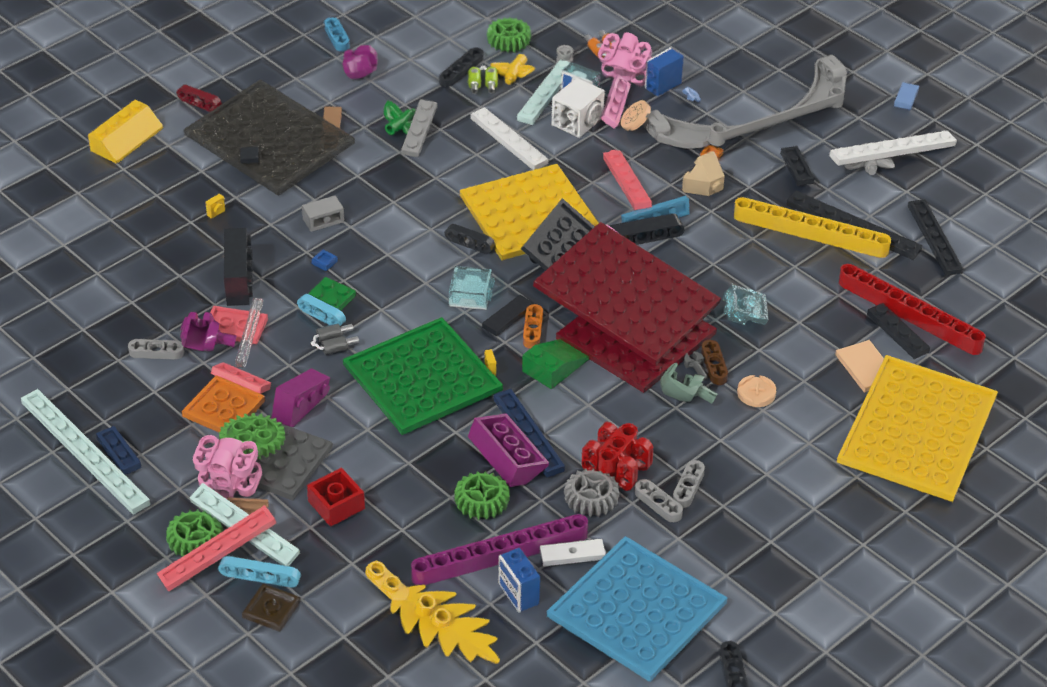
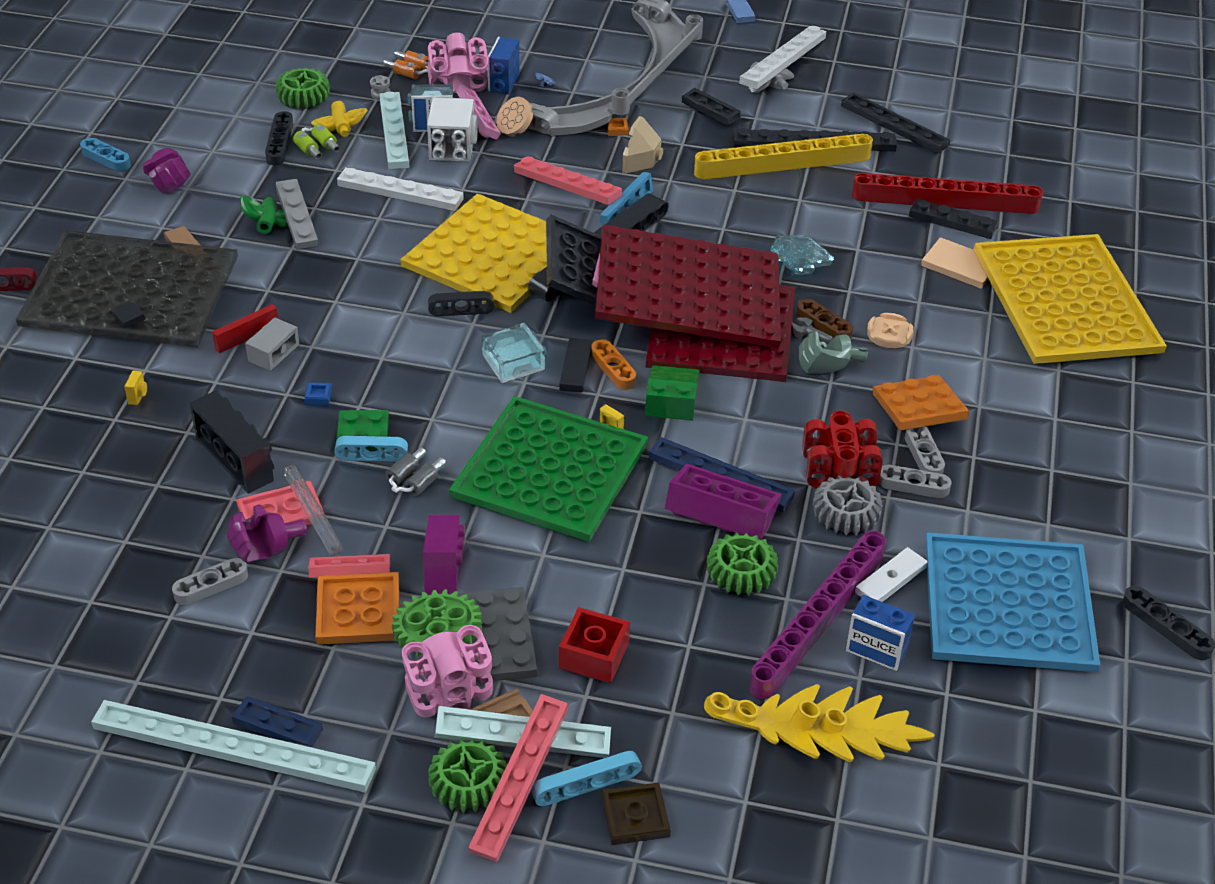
camera: 35 degrees left, 0 degrees up
none -> red tile [212,304,278,354]
none -> orange plate [873,375,969,430]

